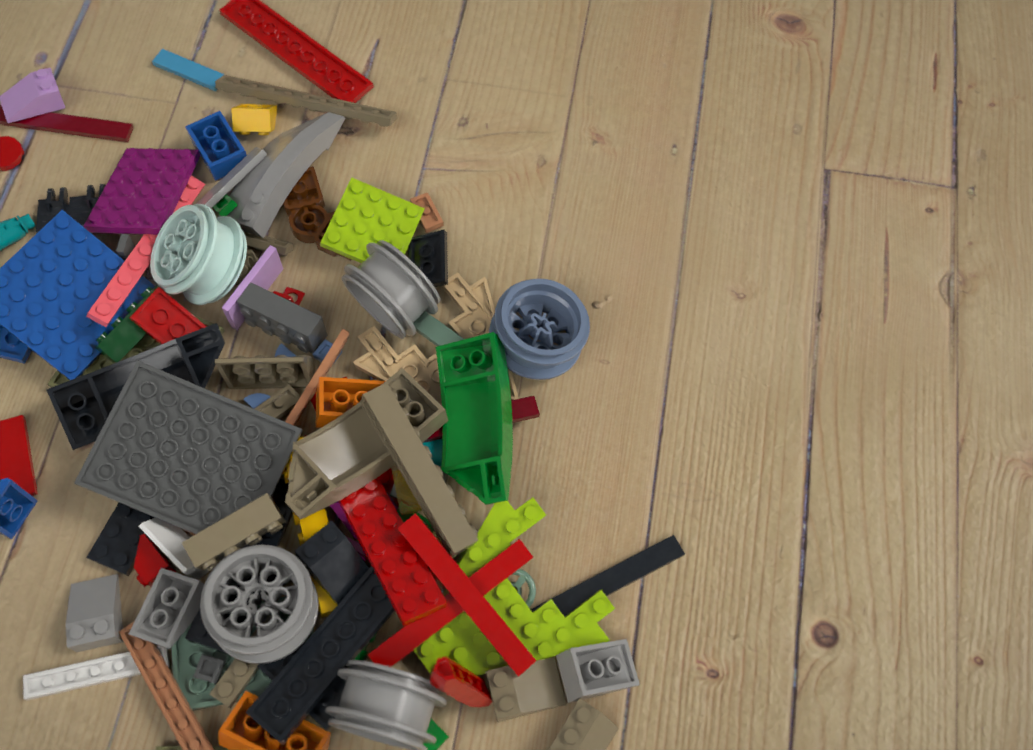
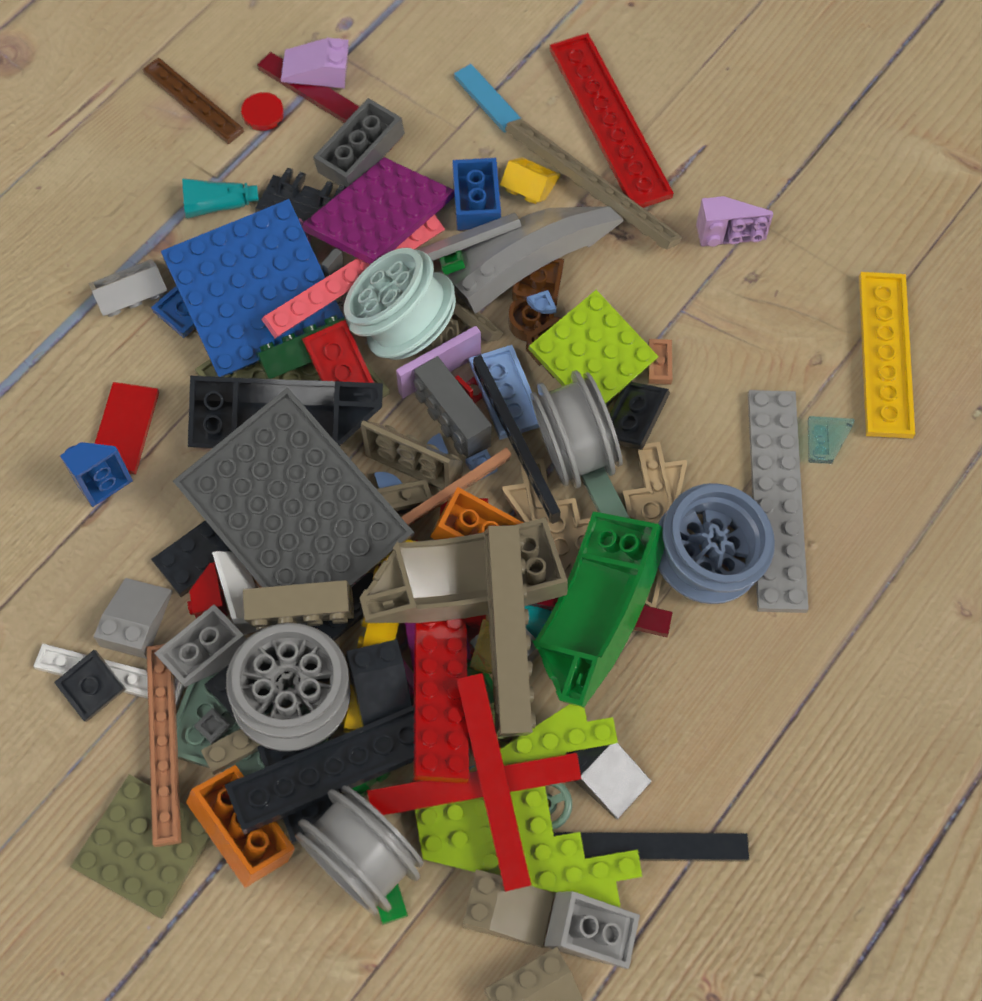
camera: 30 degrees right, 0 degrees up
red brick [430,656,493,707] -> none
none -> black tile [54,650,126,722]
none -> dark grey brick [313,98,405,188]
none -> light blue plate [469,345,539,440]
none -> black tile [473,355,561,524]
none -> medium blue tile [527,290,557,314]
none -> slope [566,743,652,820]
none -> lavender slope [696,196,773,247]
none -> light grey plate [748,390,809,613]
none -> clear light blue wing [807,416,855,464]
none -> yellow plate [859,272,915,439]

